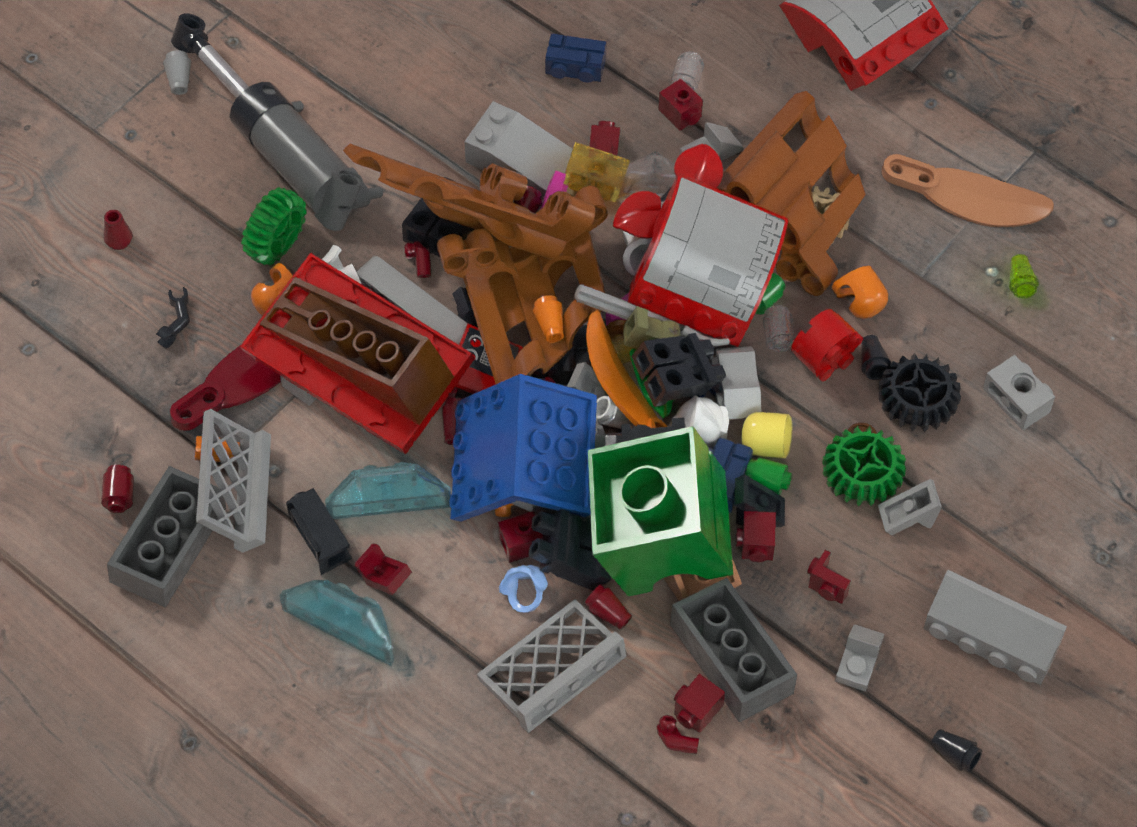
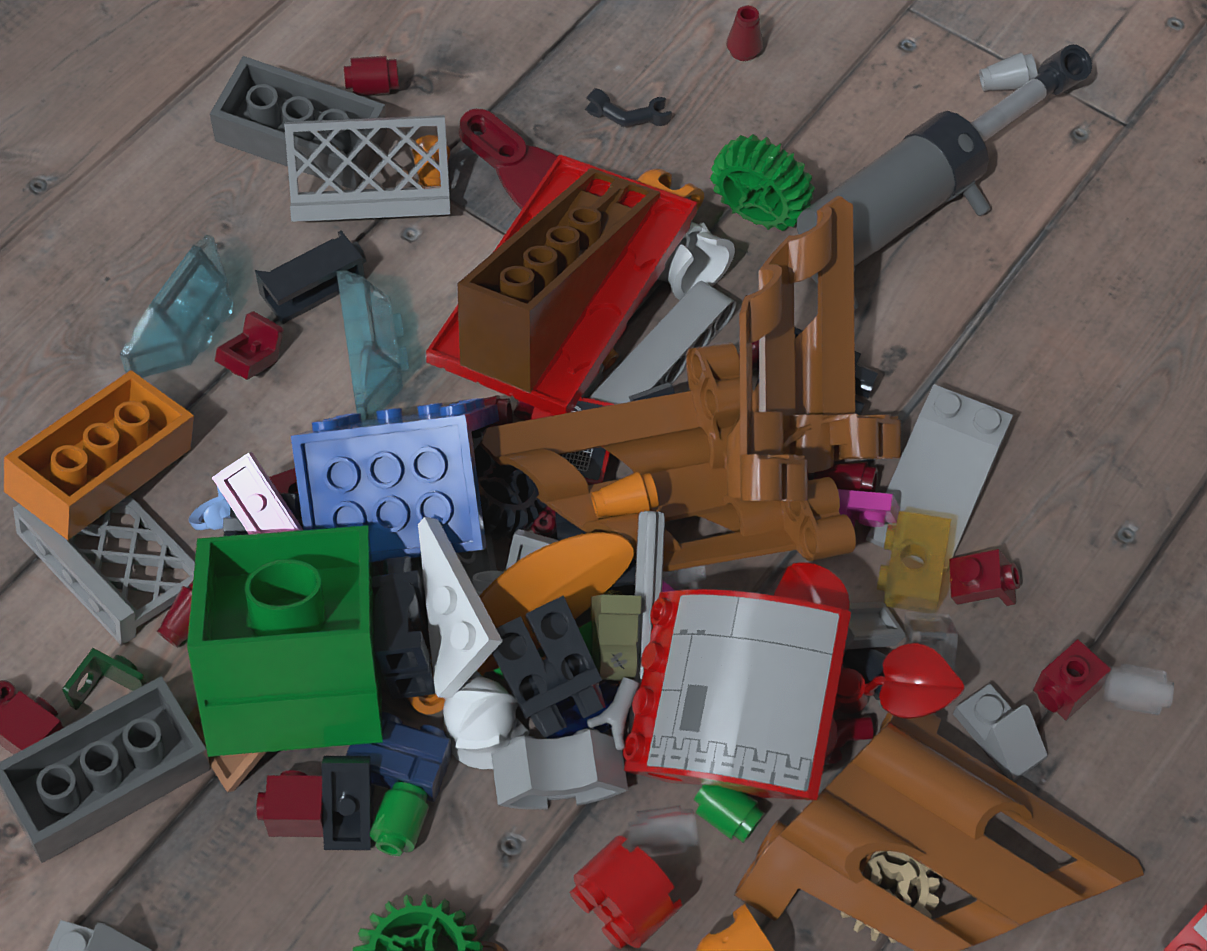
camera: 85 degrees right, 0 degrees up
dark blue brick [545,34,607,83] -> none
light yellow helmet [741,412,792,459] -> none
dark red bracket [807,550,851,604] -> none
none -> orange brick [4,370,194,540]
none -> dark green bracket [62,648,147,710]
none -> tile [212,452,303,534]
none -> white wing [418,517,502,698]

